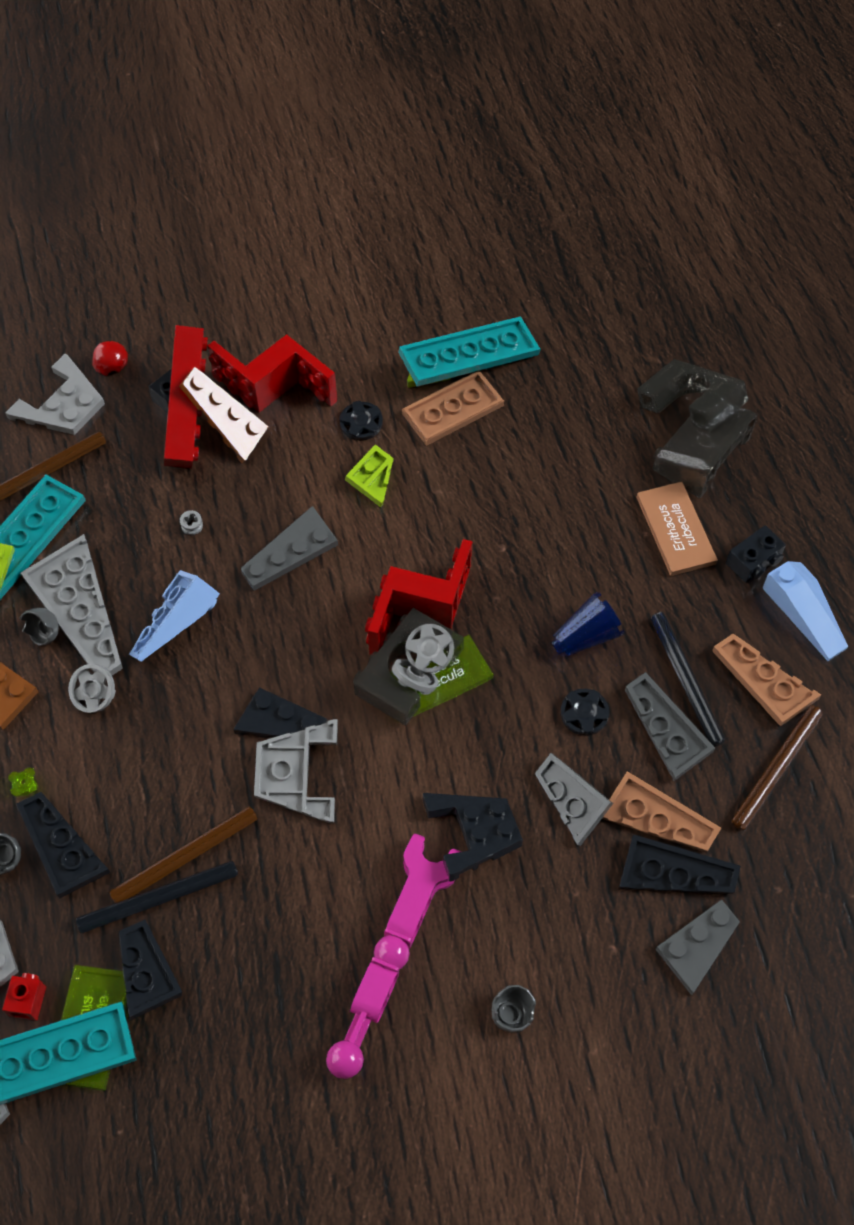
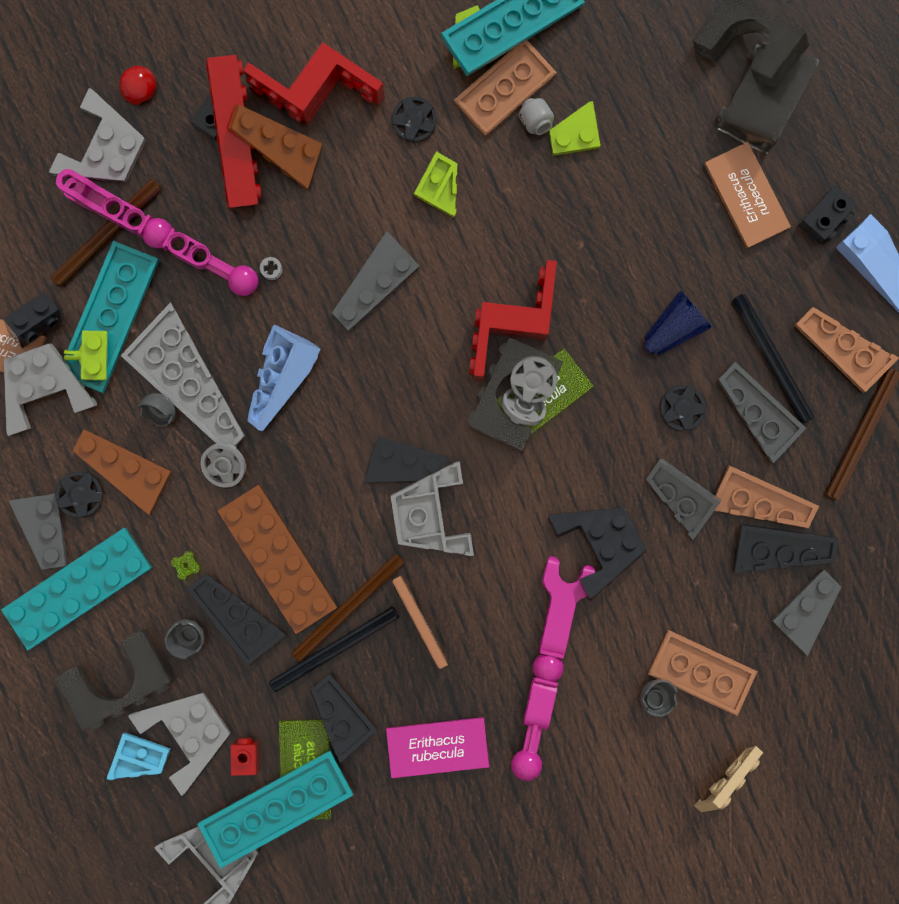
camera: 15 degrees left, 25 degrees up
none -> dark pink piece [56,169,259,296]
none -> dark orange plate [218,485,338,634]
none -> dark pink tile [386,717,489,778]
none -> nougat tile [392,575,448,669]
none -> light grey head [519,98,554,135]
none -> lime wing [549,101,601,156]
none -> nougat tile [647,630,758,716]
none -> tan wing [694,746,763,812]

